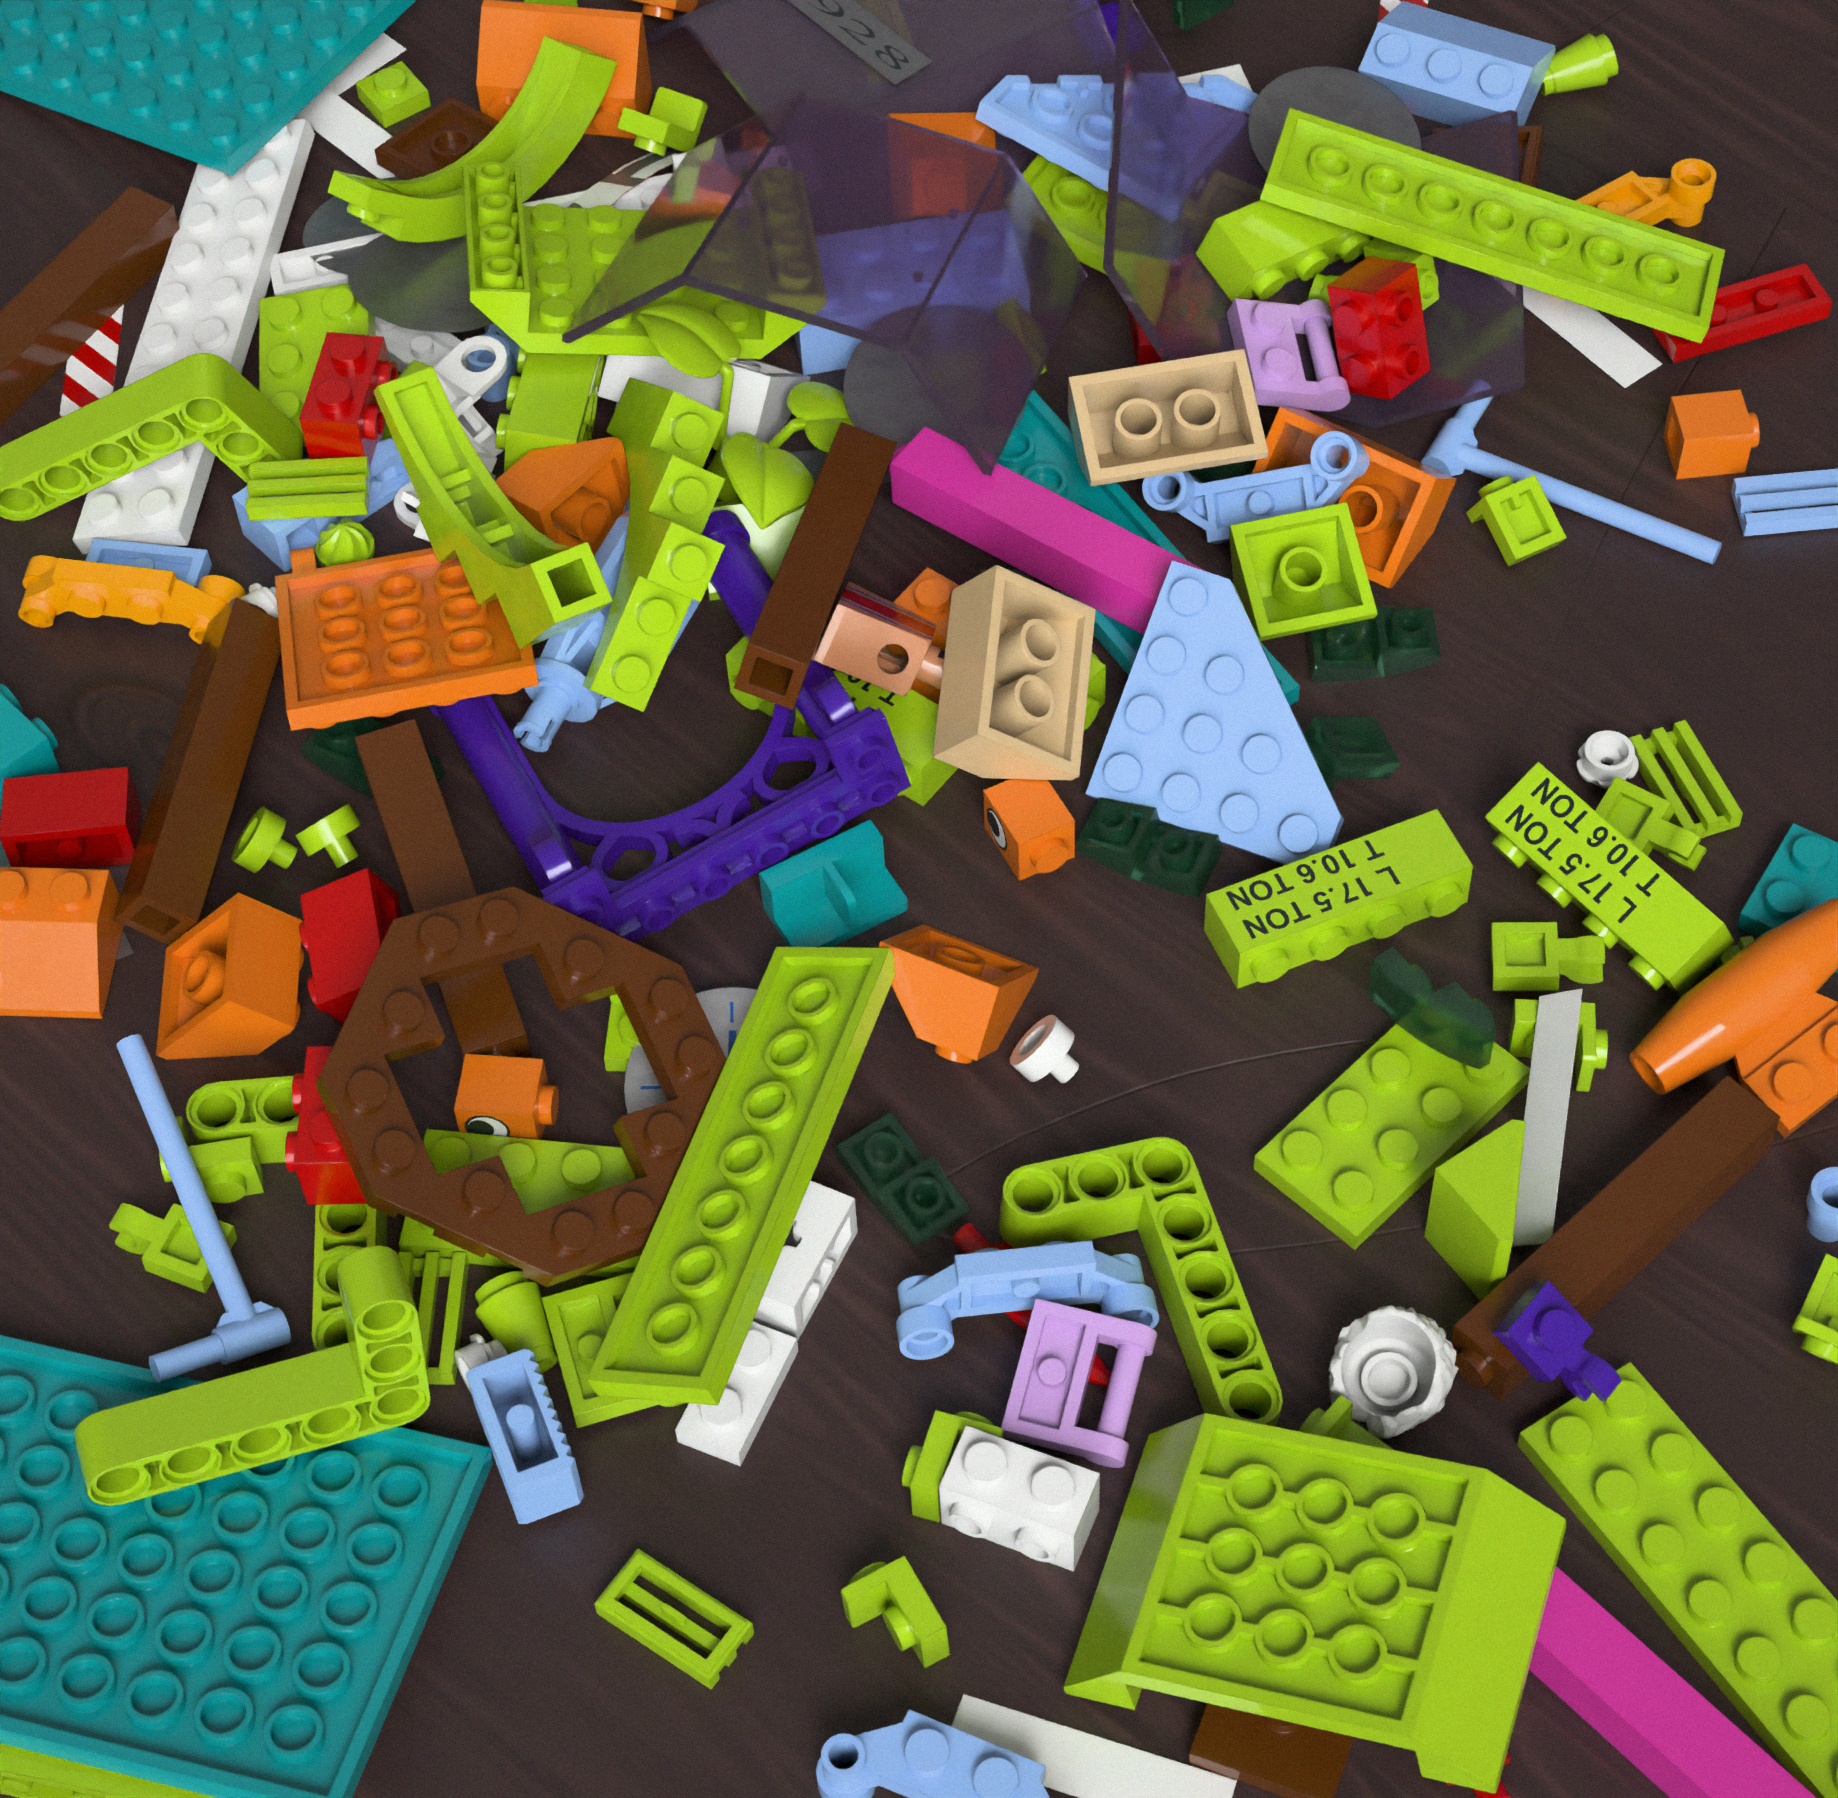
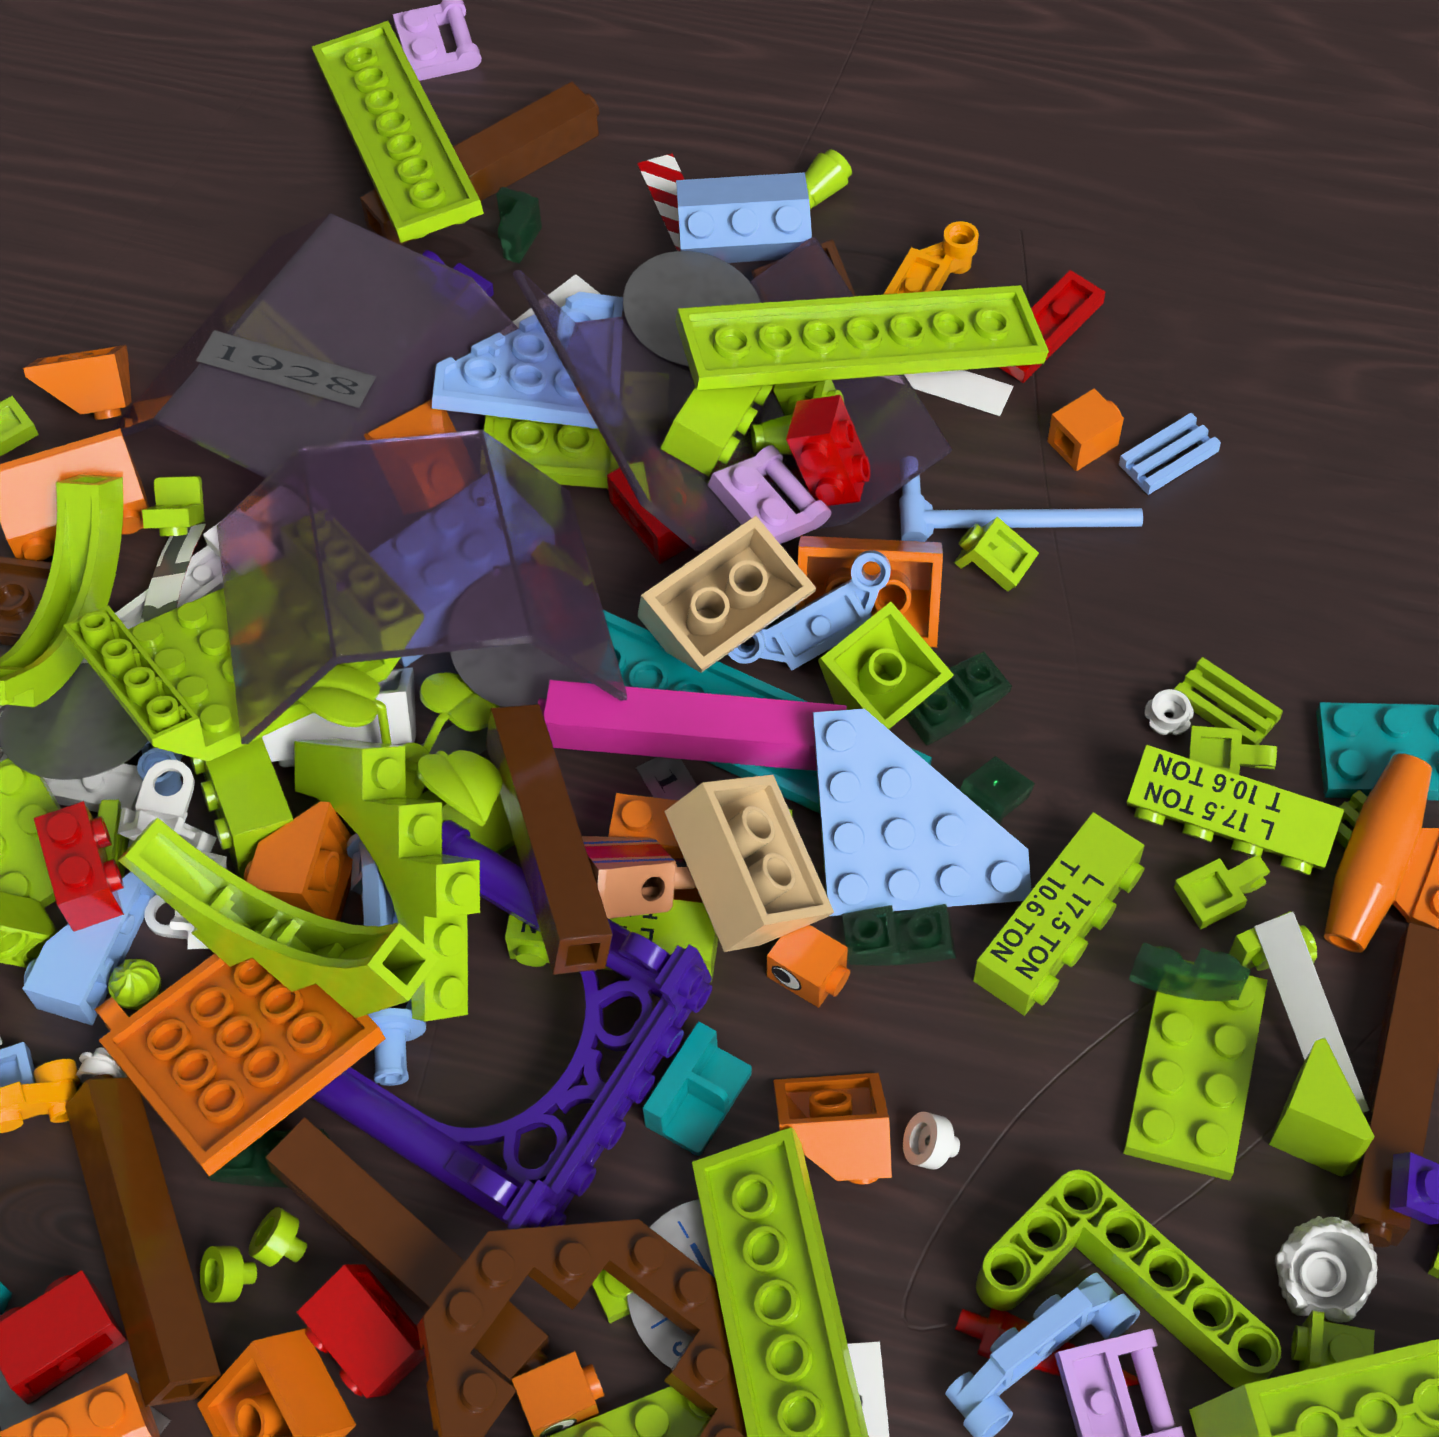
camera: 30 degrees left, 5 degrees up
lime tile [246,456,371,521] -> none
clear green slope [834,1112,971,1249] -> none

